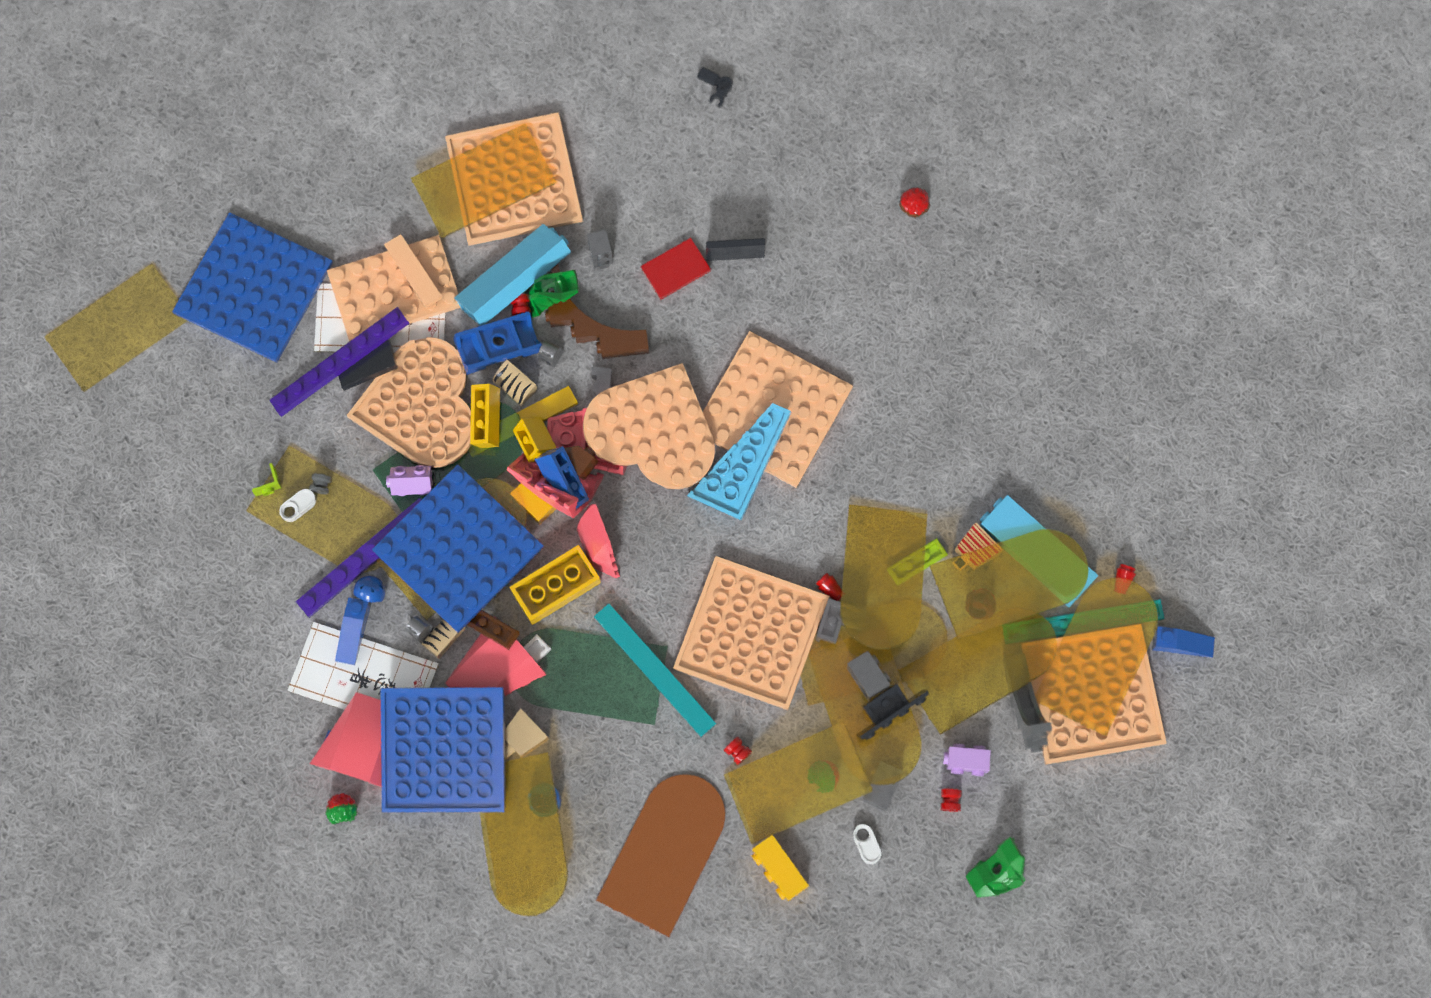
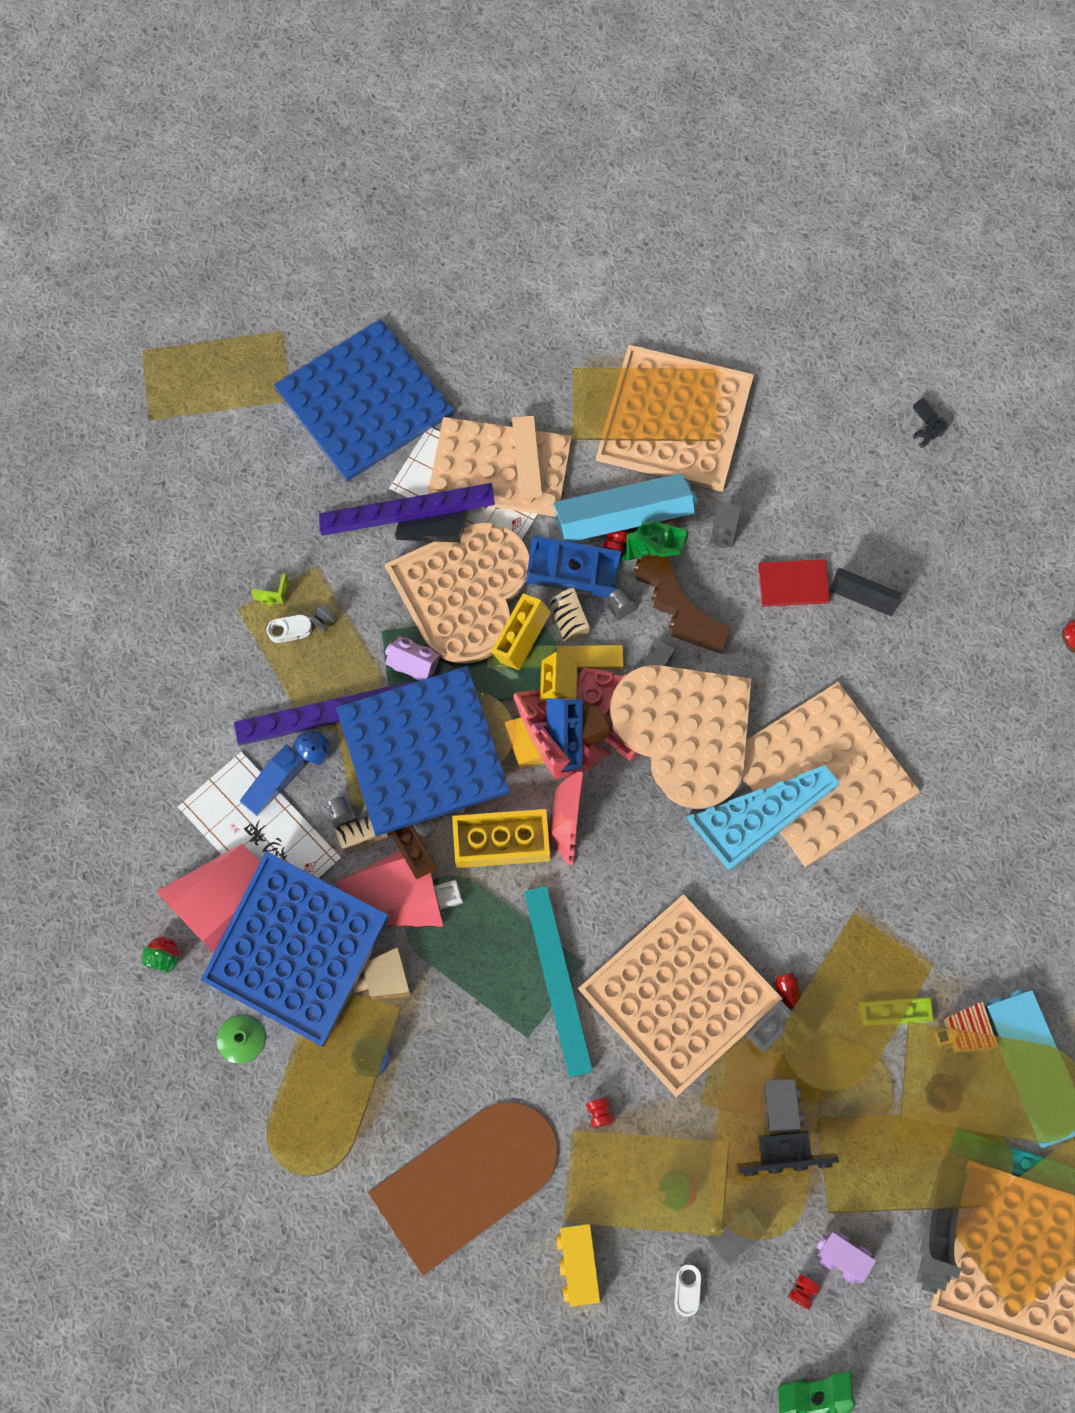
camera: 30 degrees right, 5 degrees down
none -> bright green dish [217,1015,265,1064]

